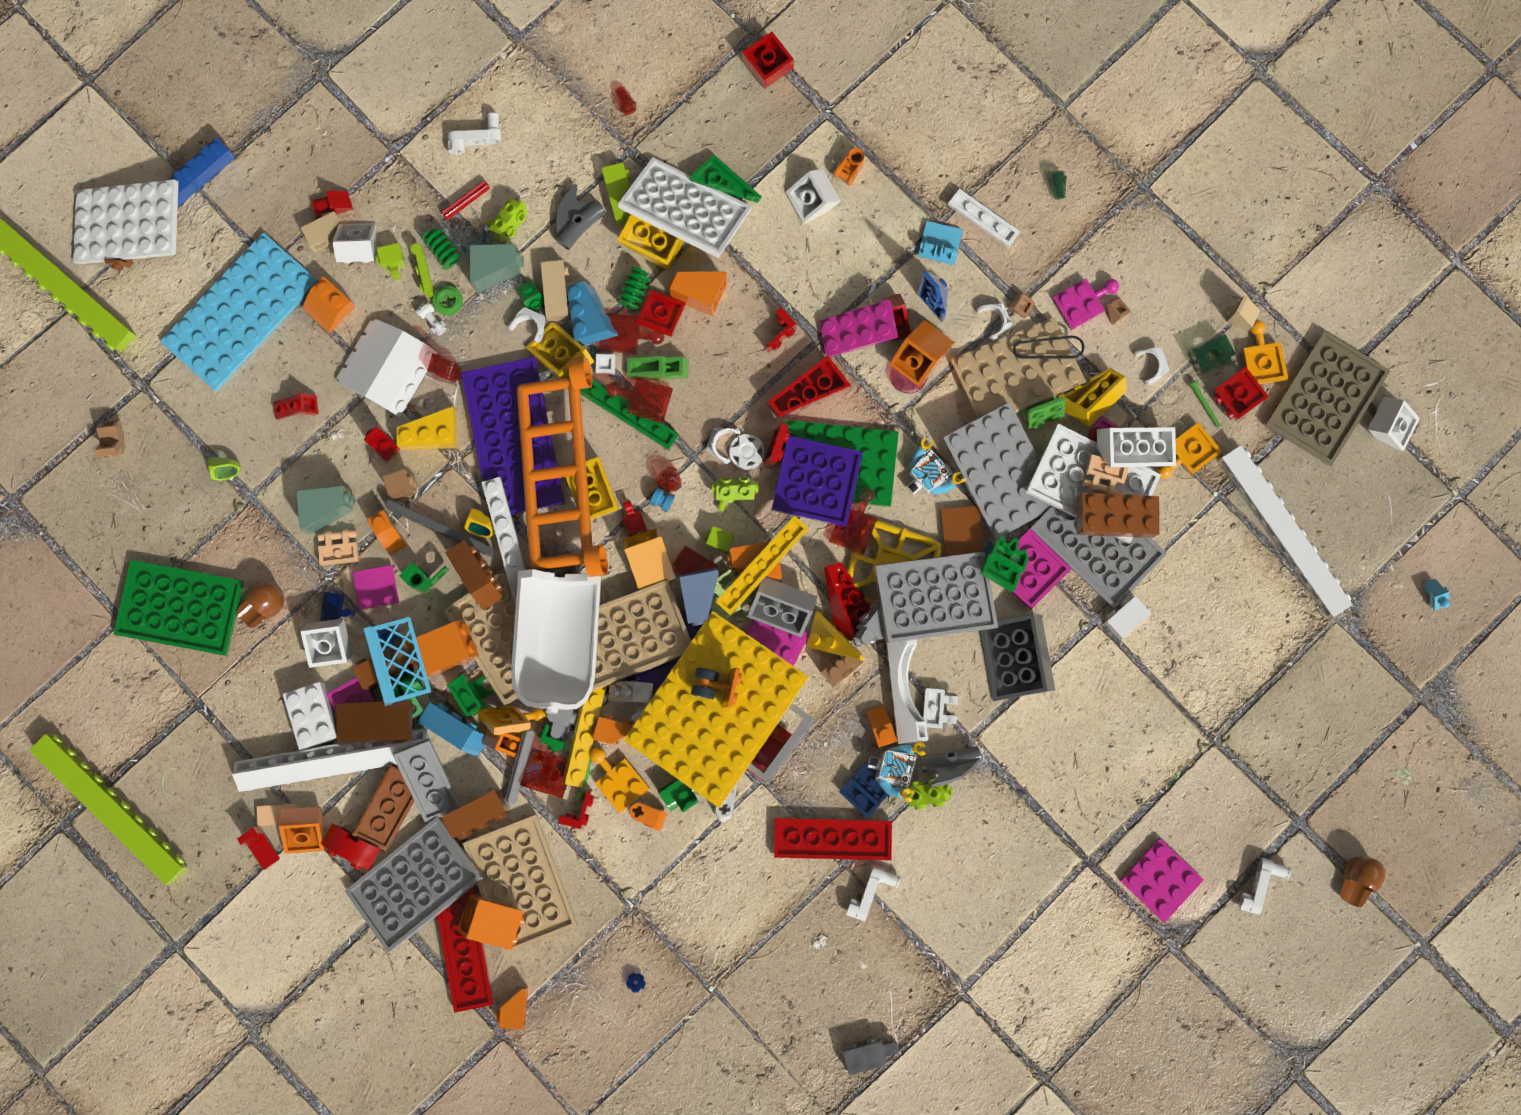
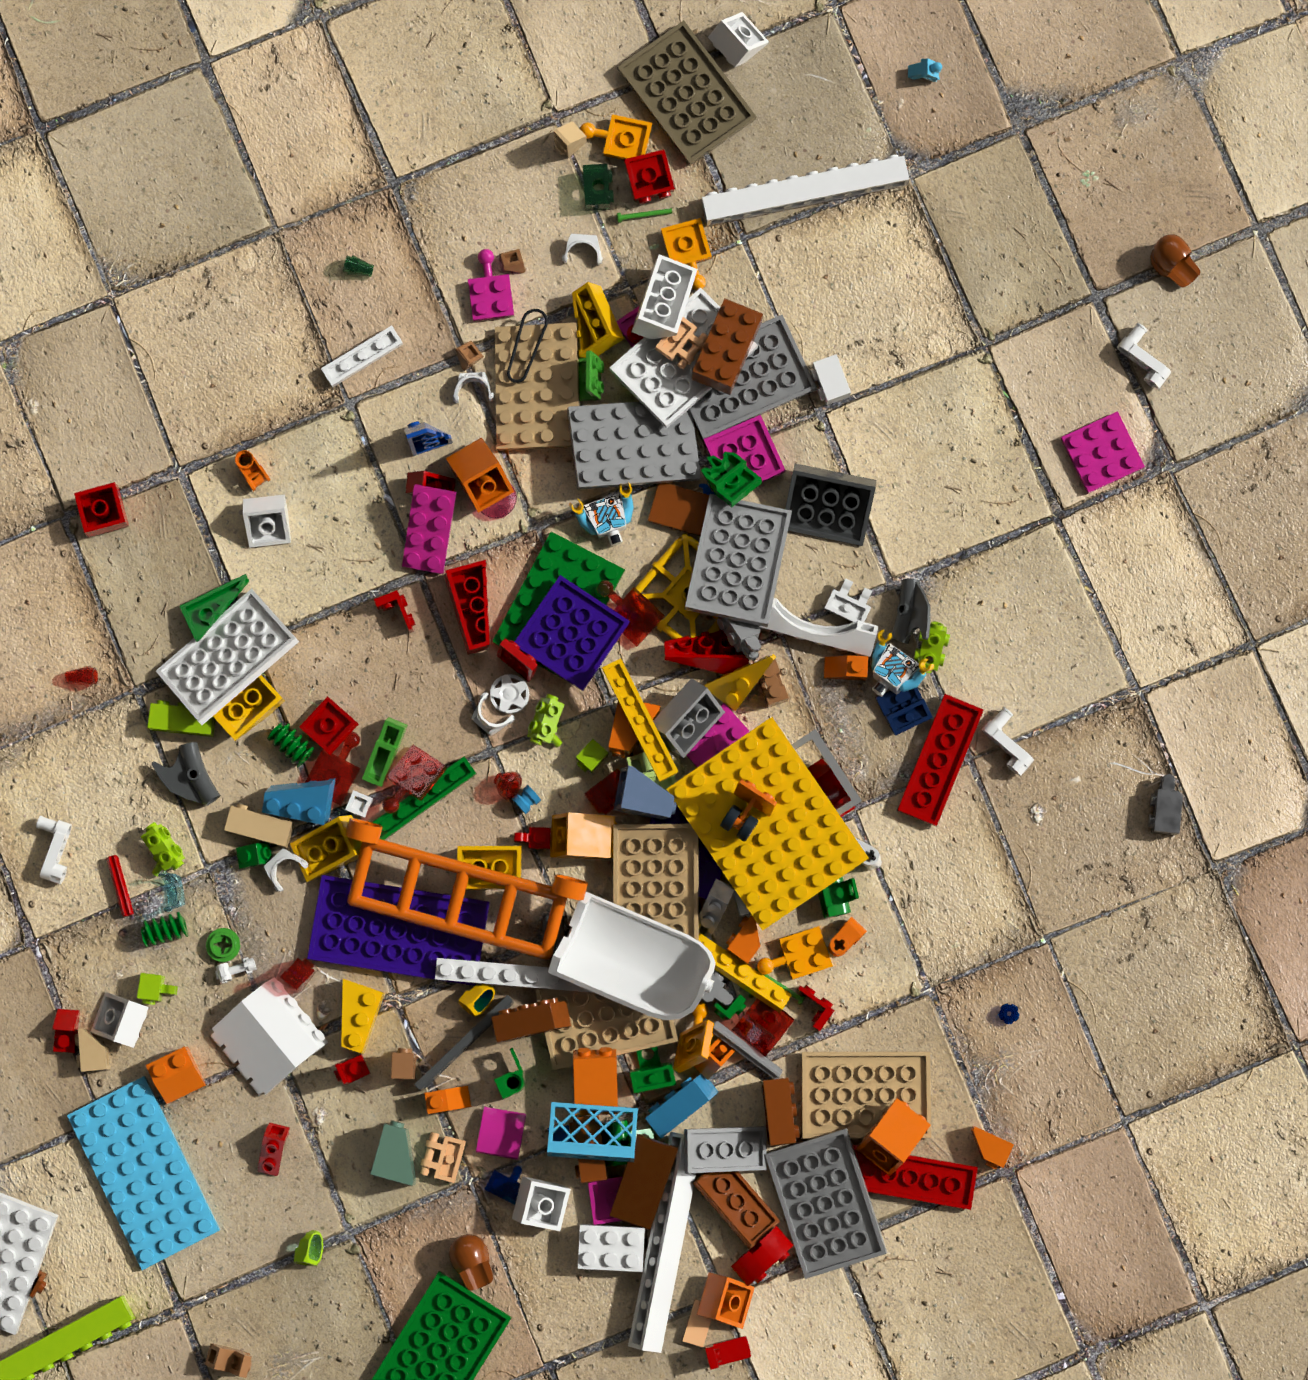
camera: 75 degrees left, 0 degrees up
lime plate [410,243,435,299] -> none
sand green slope [470,244,524,293] -> none
orange slope [668,271,728,317] -> none
medium azure hinge [918,221,963,265] -> none

